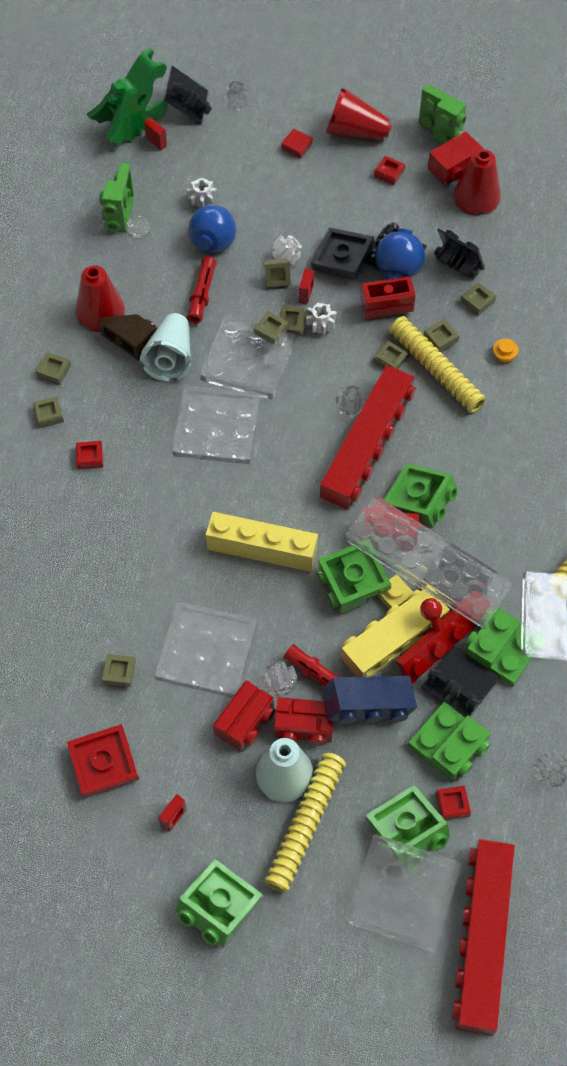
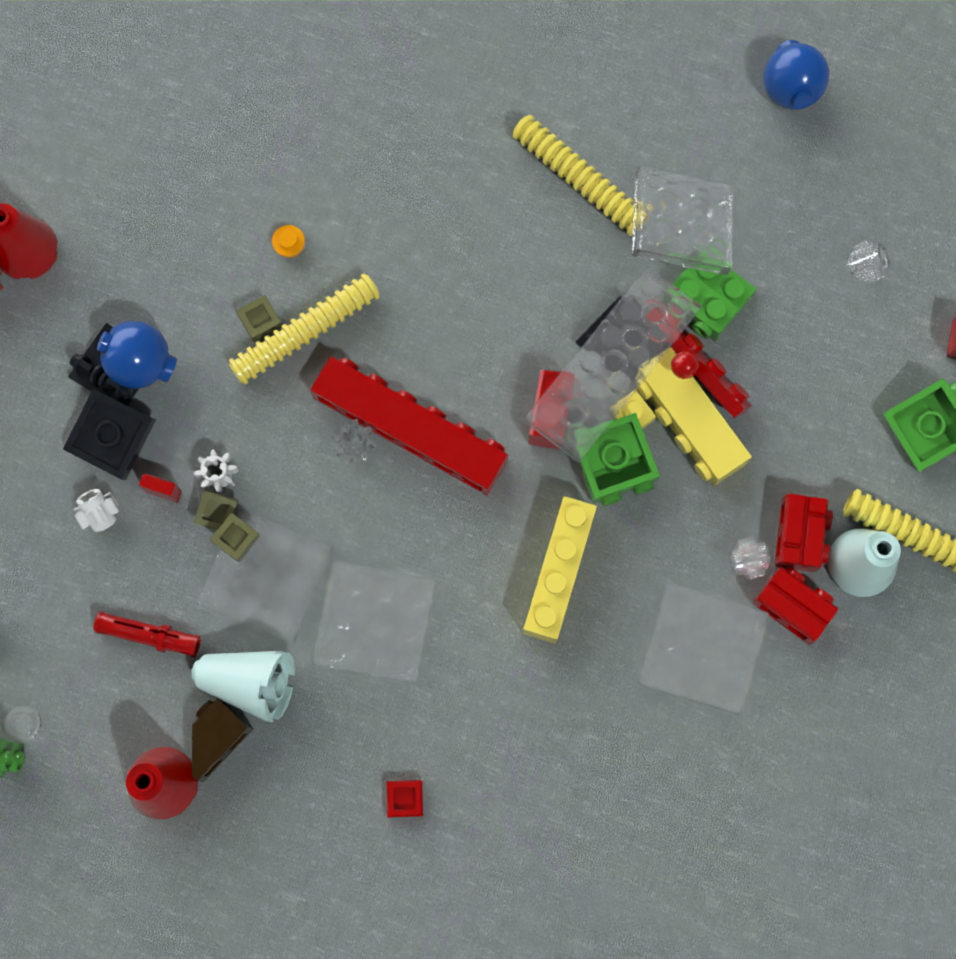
camera: 85 degrees left, 15 degrees up
olive tile [32,397,64,428] -> none
olive tile [36,352,71,385] -> none
red plate [67,724,139,798] -> none
olive plate [102,654,136,687] -> none
red tile [158,794,187,832] -> none
blue brick [188,205,237,254] -> none
olive plate [264,259,291,287] -> none
red pin [283,644,339,687] -> none
dark blue brick [322,676,417,724] -> none
red brick [360,276,416,319] -> none
olive tile [373,341,408,369] -> none
bright green plate [382,463,458,528] -> none
bright green plate [408,701,491,782] -> none
black hinge [421,646,500,718] -> none
black hinge [434,228,485,278] -> none
red tile [436,786,471,820] -> none
olive tile [460,282,496,316] -> none

